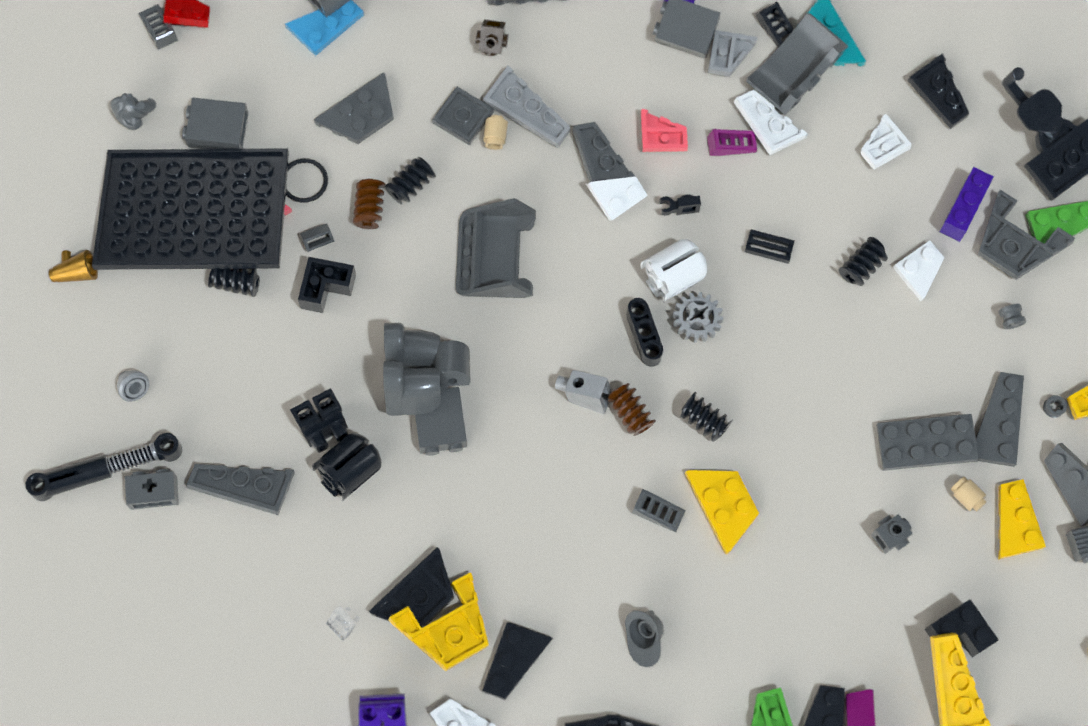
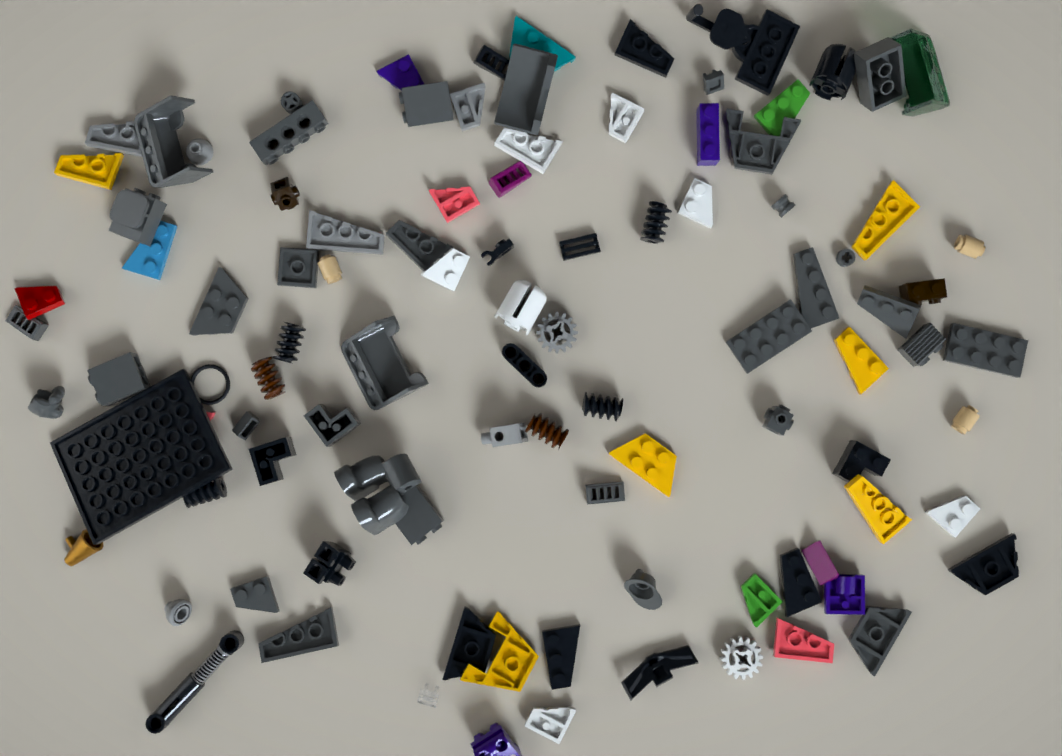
camera: 25 degrees left, 15 degrees up
dark grey brick [125,469,179,510] -> none
black cylinder [312,433,382,501] -> none
tan brick [951,476,987,512] -> none
none -> dark grey wing [230,576,280,613]
none -> dark grey brick [304,404,361,447]
none -> dark grey tile [703,70,724,95]

